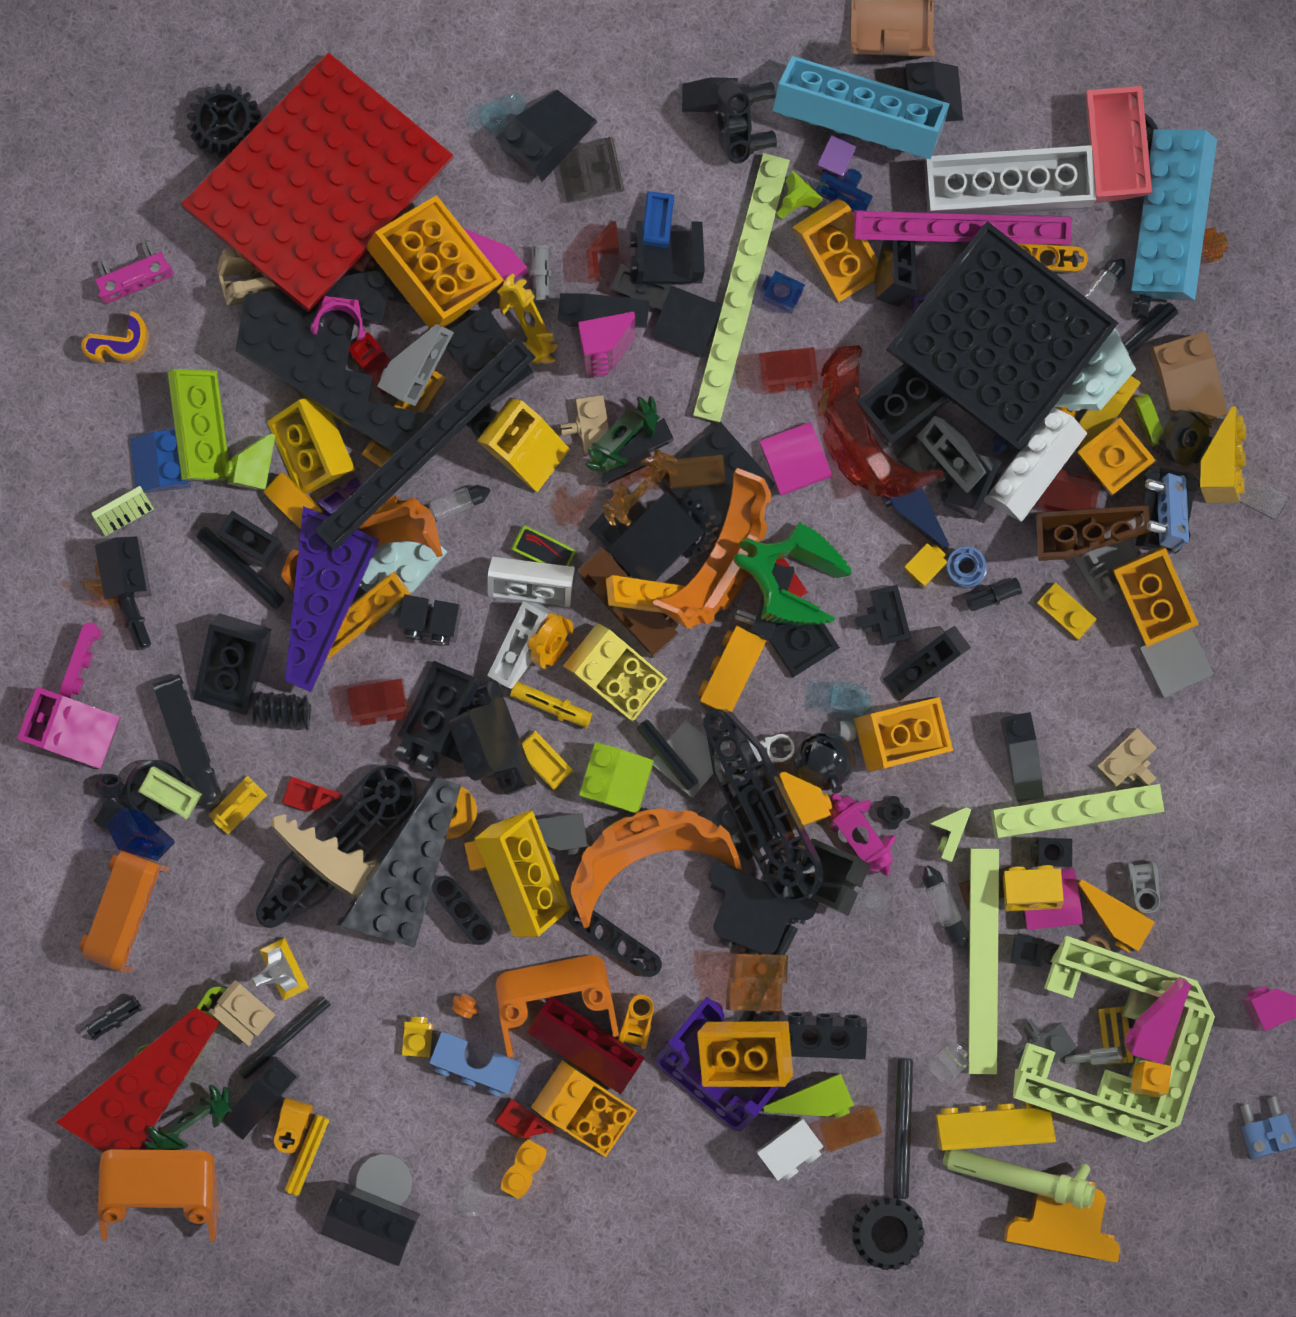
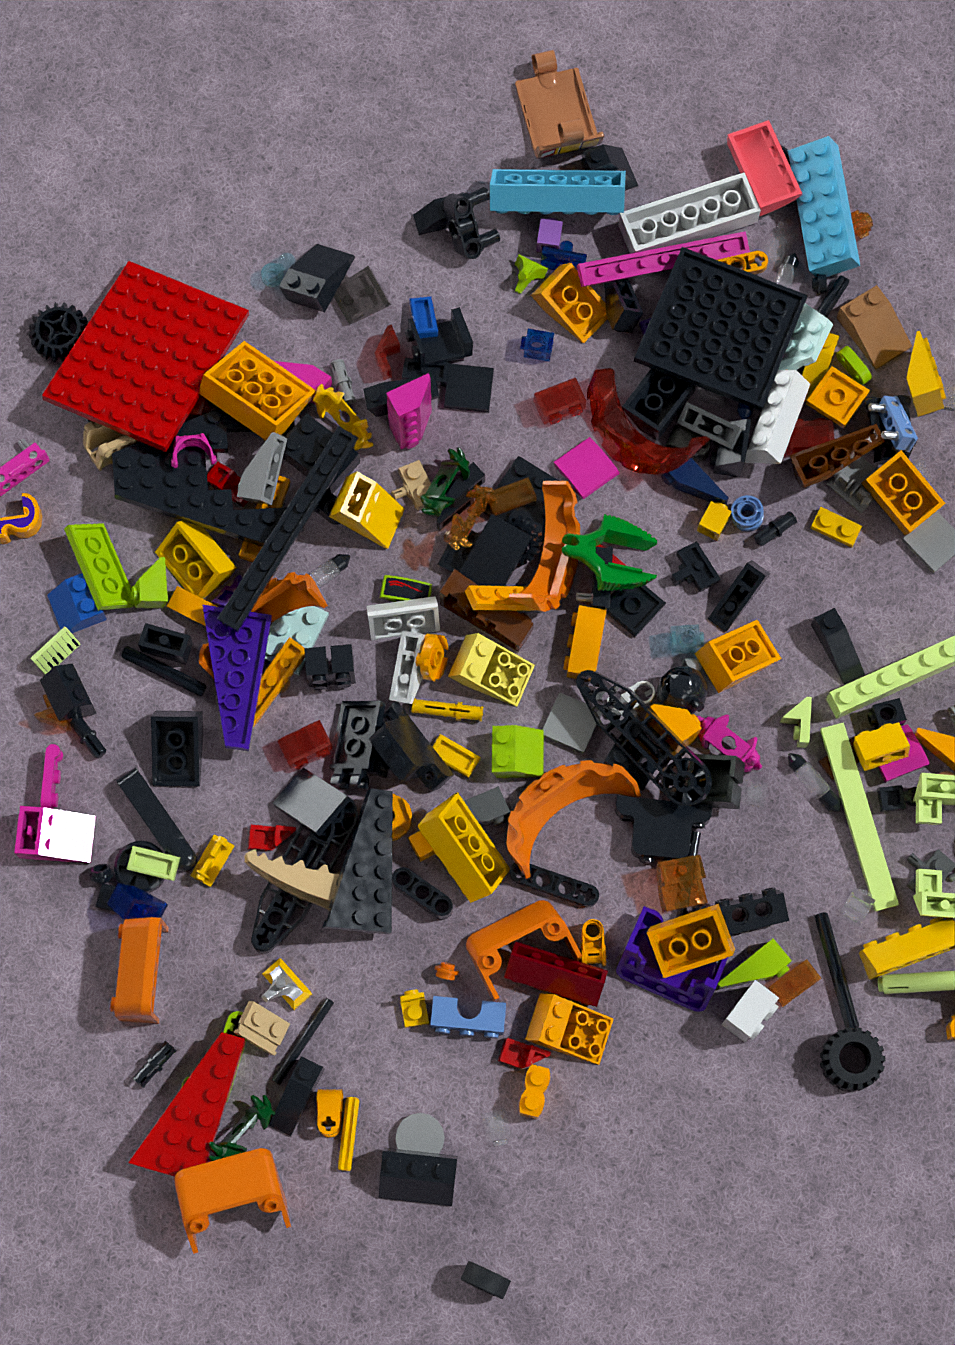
camera: 15 degrees left, 10 degrees down
black piece [252,691,311,731] -> none
black axle [637,719,698,790] -> none
yellowish green plate [693,153,790,423] -> none
black plate [877,796,911,830] -> none
tan hinge [1097,728,1157,787] -> none
black plate [1159,409,1213,466] -> none
none -> tile [273,767,350,837]

